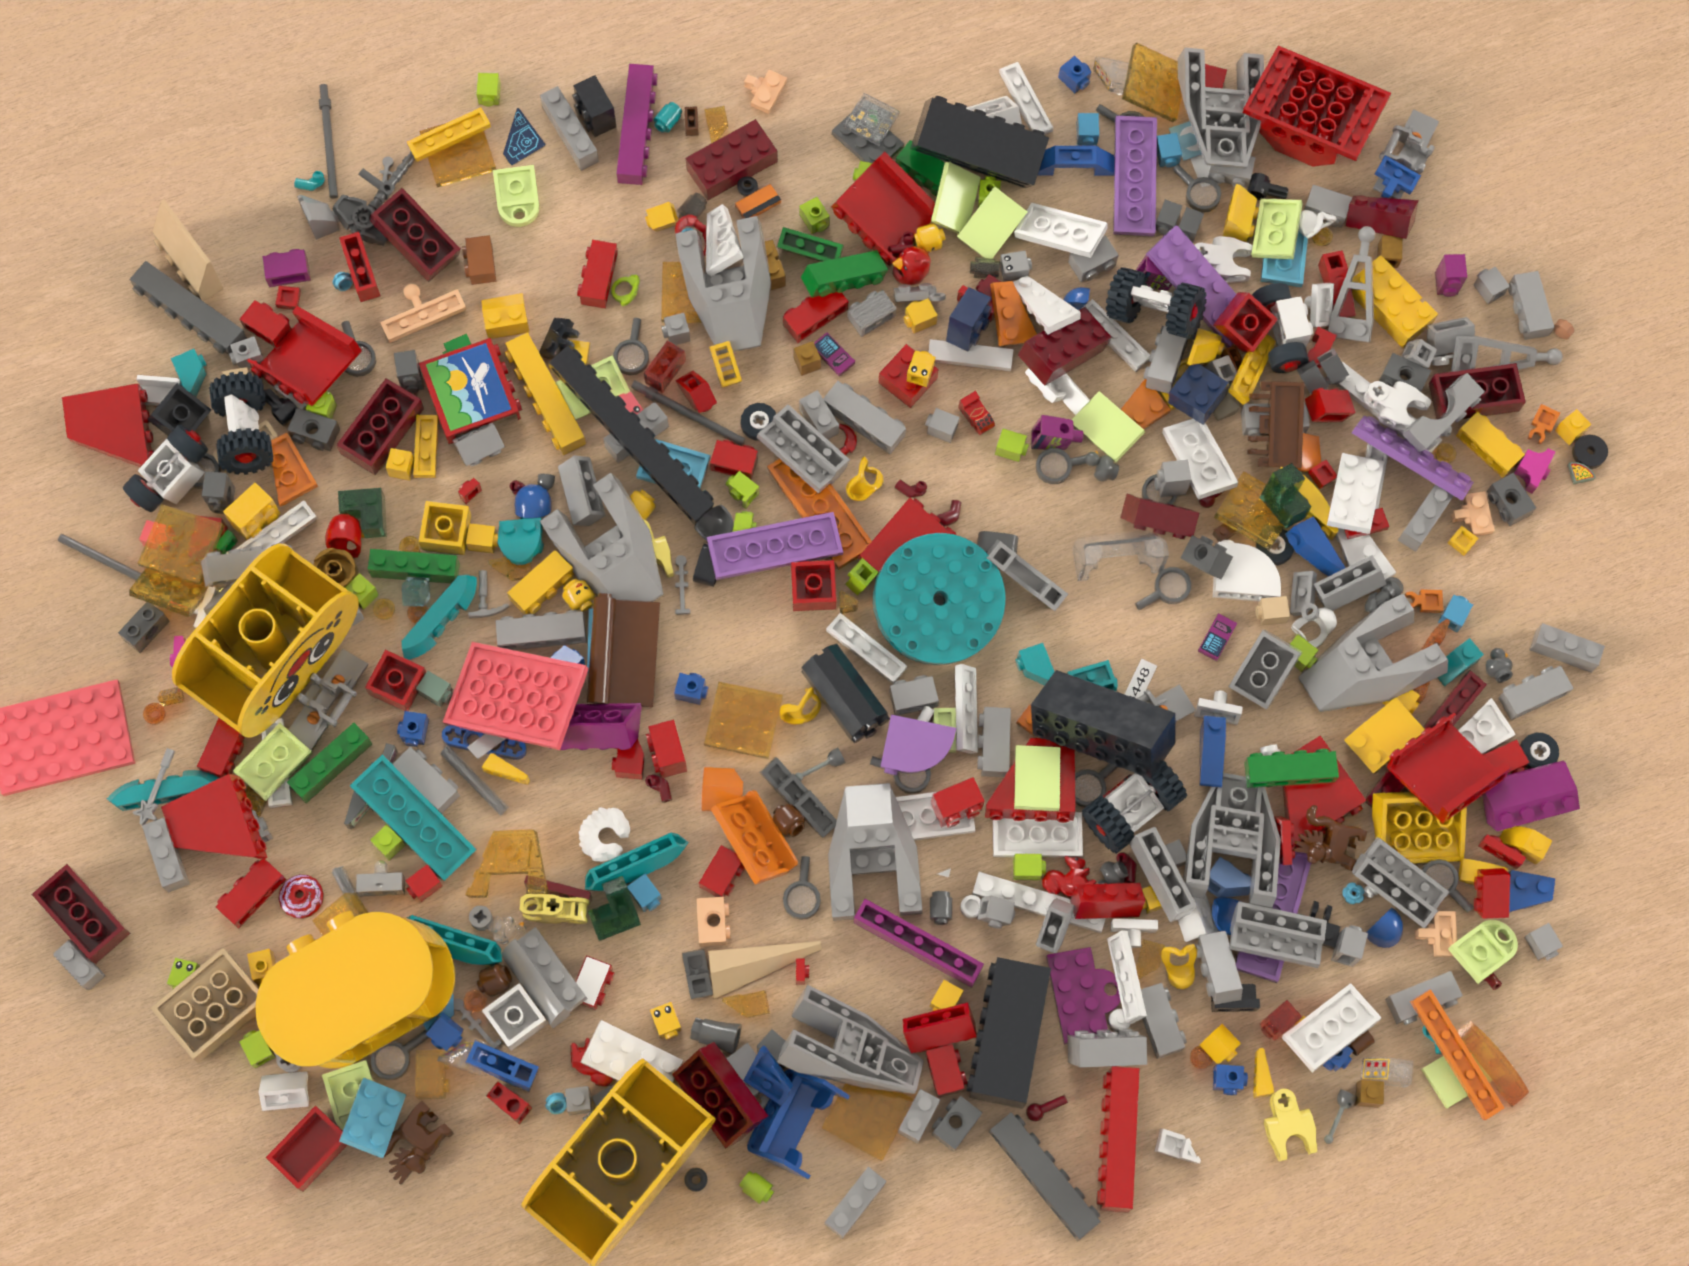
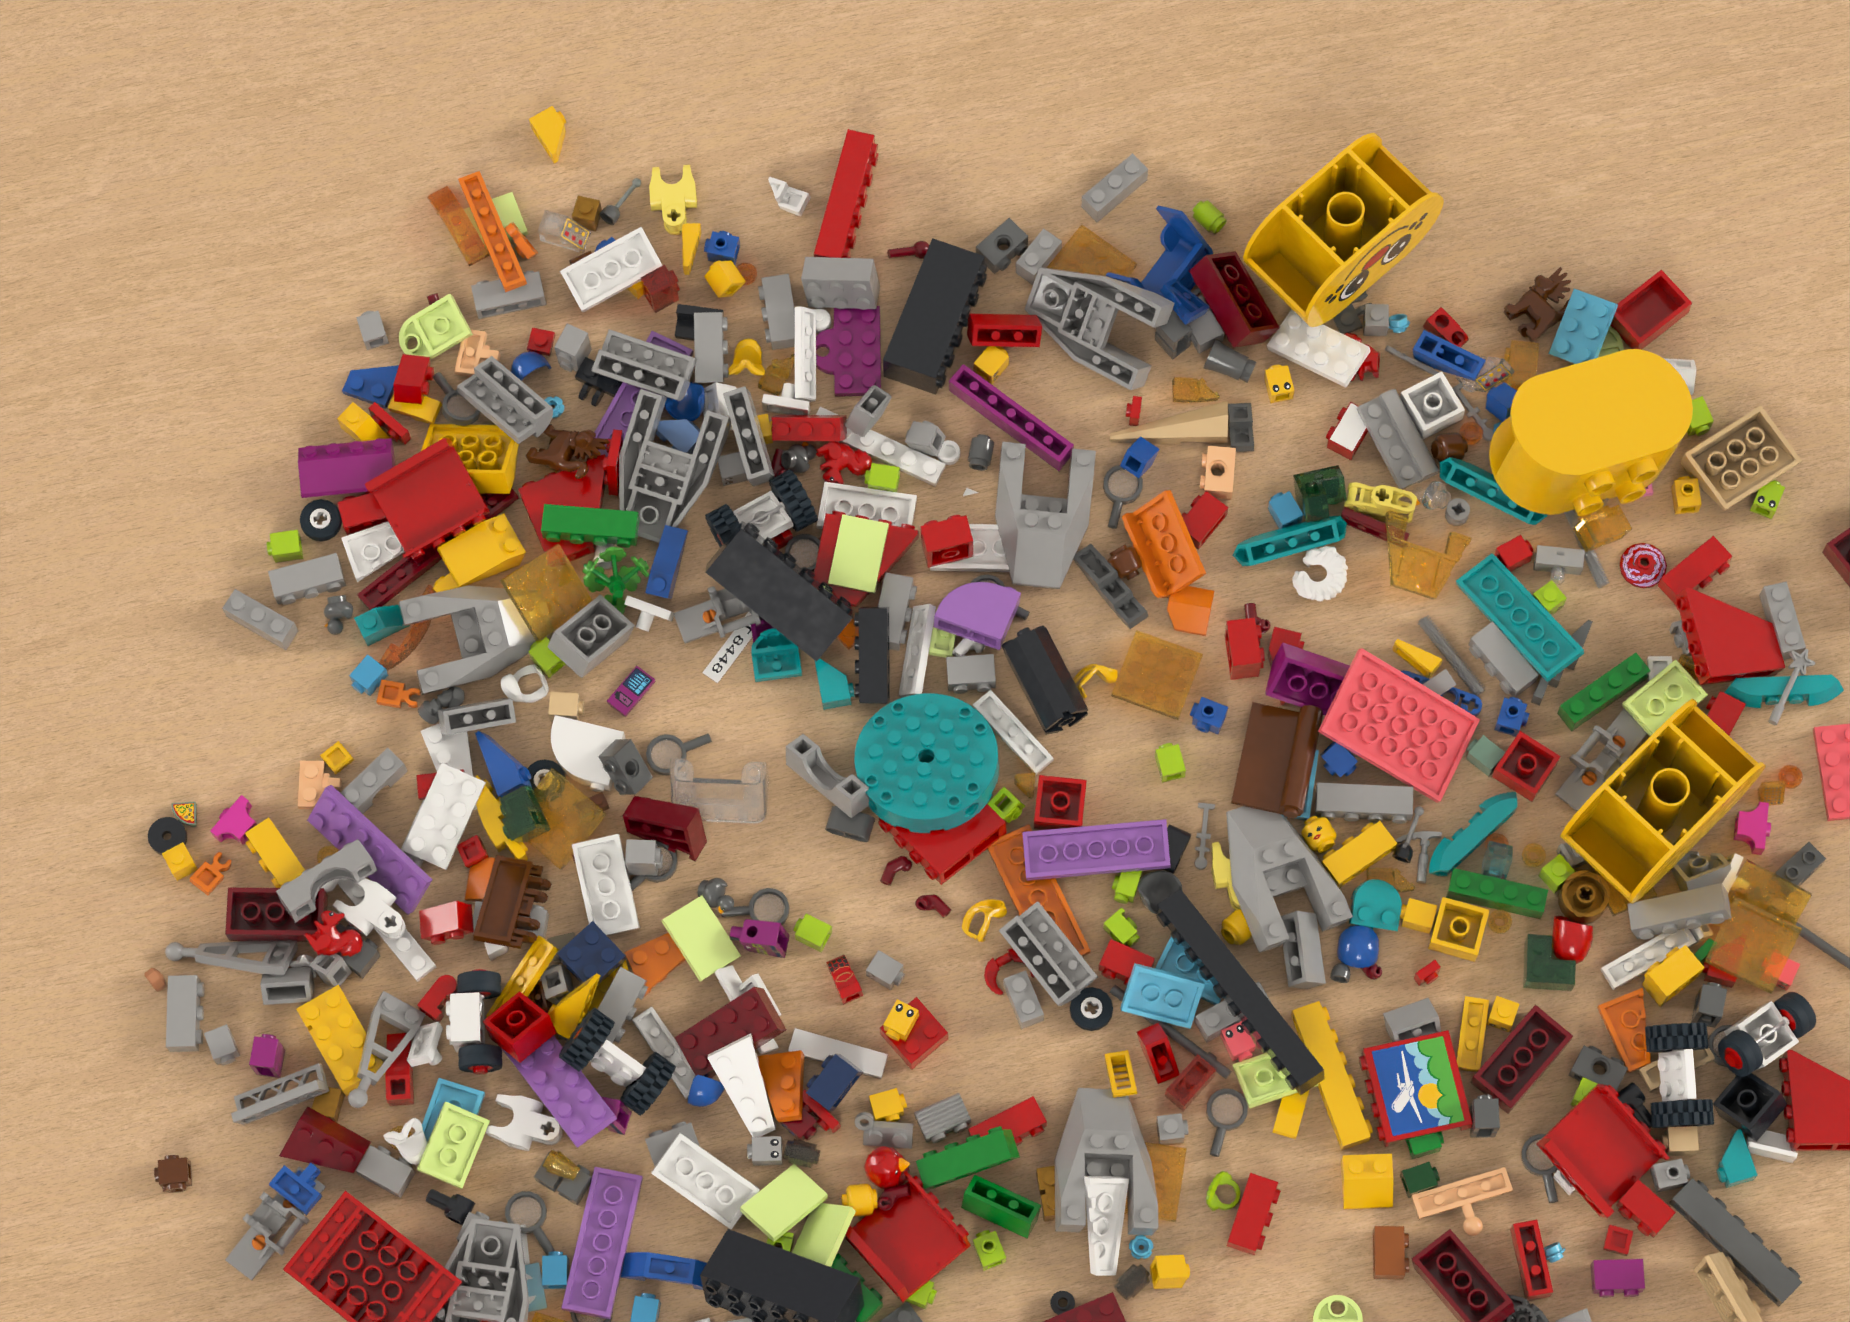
camera: 165 degrees left, 0 degrees up
black hinge [539,318,580,359] -> none
red piece [675,215,707,256] -> none
orange tile [735,184,781,219] -> none
pearl gold brick [793,341,821,376] -> none
hinge [795,747,846,781] -> none
tile [814,332,855,377] -> none
light grey brick [823,381,906,454] -> none
red brick [925,1044,967,1098] -> none
dark grey brick [989,1112,1101,1242] -> none
yellow slope [1222,184,1259,242] -> none
light grey hinge [1290,571,1319,621] -> none
dark grey piece [1297,348,1349,394] -> none
dark grey brick [1487,473,1536,526] -> none
none -> reddish brown brick [154,1155,192,1193]
none -> light grey fence [231,1063,329,1125]
none -> lime brick [267,529,303,563]
none -> red animal [304,910,363,957]
none -> clear yellow plate [500,544,593,641]
none -> orange plate [504,222,538,259]
none -> red plate [527,328,555,356]
none -> yellow slope [529,106,567,164]
none -> clear yellow cone [542,1150,580,1181]
none -> bright green plant [582,547,649,614]
none -> black brick [854,607,890,703]
none -> blue brick [1120,436,1160,478]
none -> medium azure plate [1120,963,1205,1029]
none -> lime brick [1155,743,1186,783]
none -> light grey piece [1385,346,1445,376]
none -> hinge [1392,806,1424,863]
none -> dark green brick [1400,1162,1440,1198]

